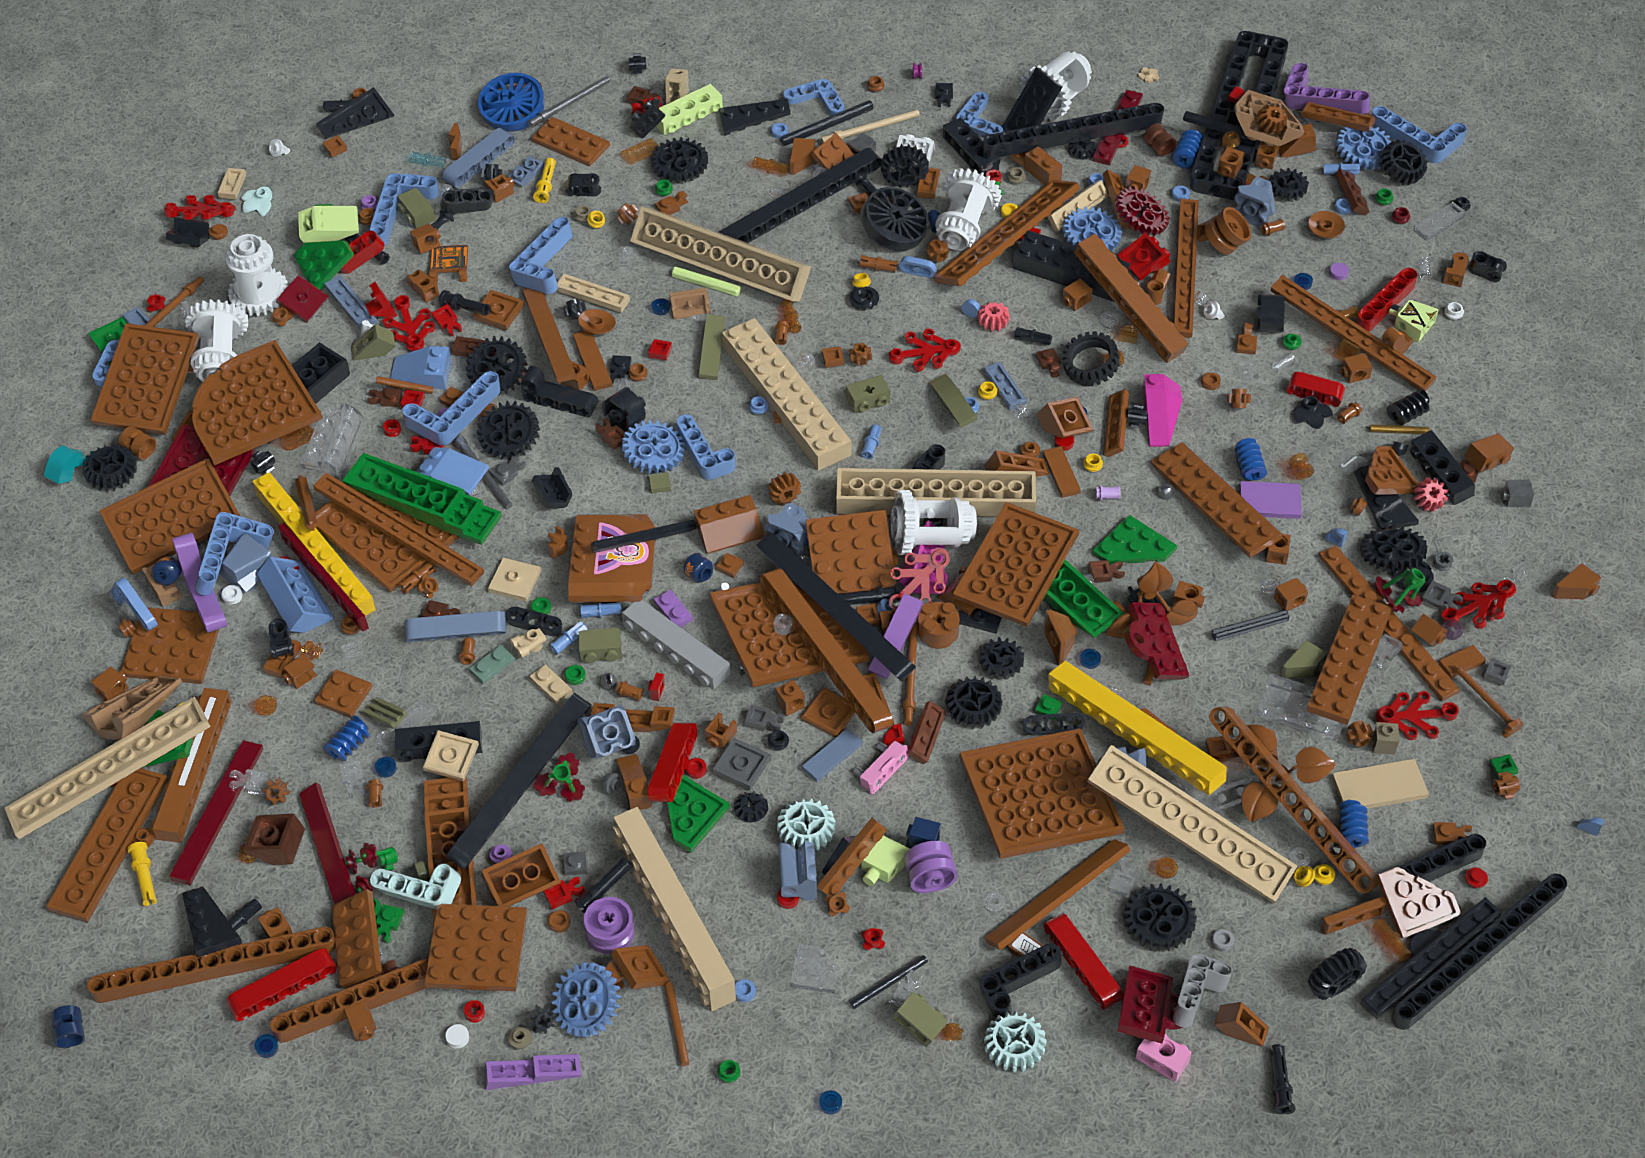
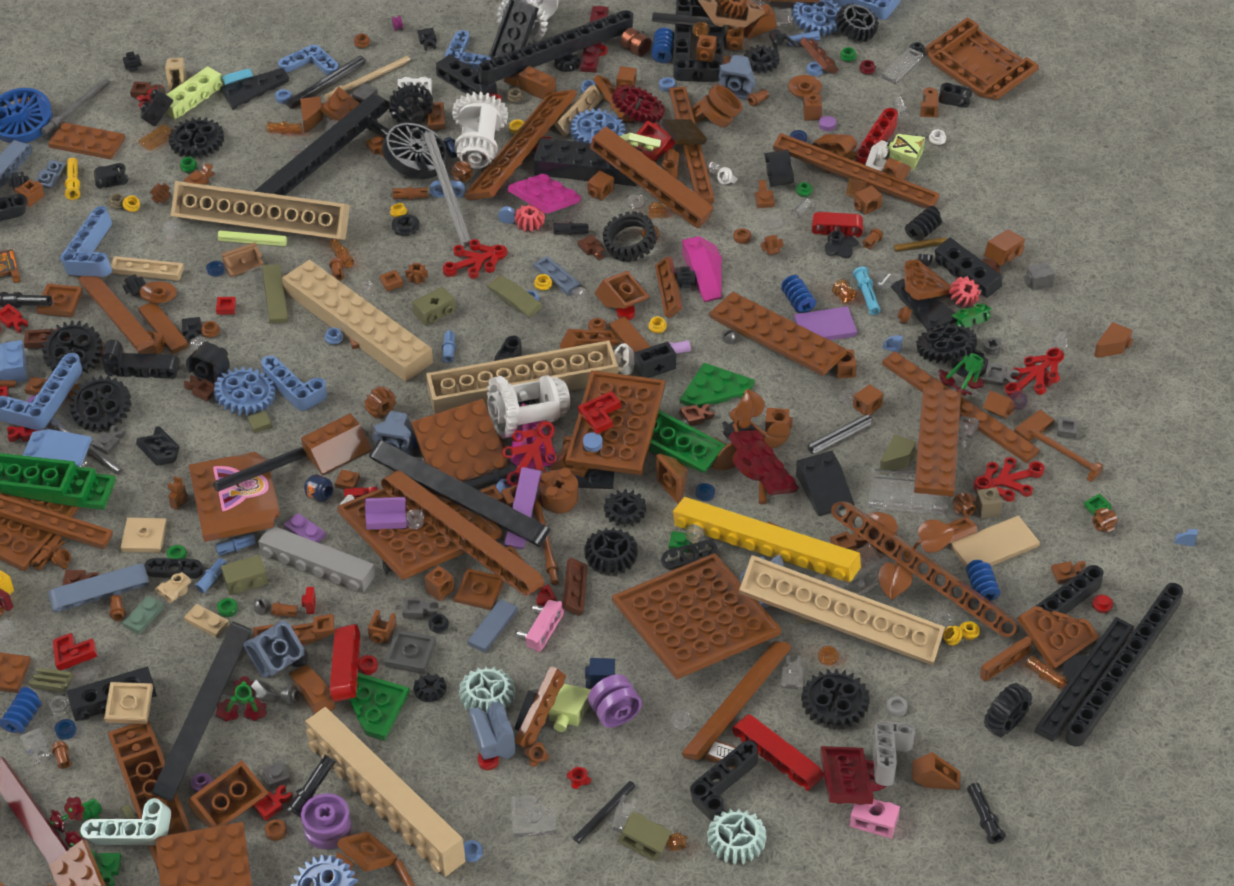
camera: 15 degrees left, 5 degrees down
none -> red plate [53,633,98,671]
none -> medium azure beam [222,69,253,85]
none -> flat silver plate [251,680,279,703]
none -> red plate [344,487,378,499]
none -> medium lavender panel [365,497,407,530]
none -> light grey axle [424,132,471,246]
none -> dark pink plate [508,174,581,214]
none -> red plate [578,391,621,434]
none -> medium blue tile [583,432,603,452]
none -> white beam [615,343,634,375]
none -> yellowish green plate [620,133,661,151]
none -> black brick [634,341,676,378]
none -> dark brown tile [661,119,707,144]
none -> clear plate [686,525,705,543]
none -> black plant [769,29,799,60]
none -> black slope [796,451,855,516]
none -> dark orange brick [803,94,822,121]
none -> dark orange beam [811,134,857,157]
none -> medium azure pin [853,266,881,315]
none -> white bracket [866,140,888,171]
none -> dark orange slope [926,17,1039,100]
none -> dark orange plate [946,516,977,544]
none -> green hinge [951,303,992,328]

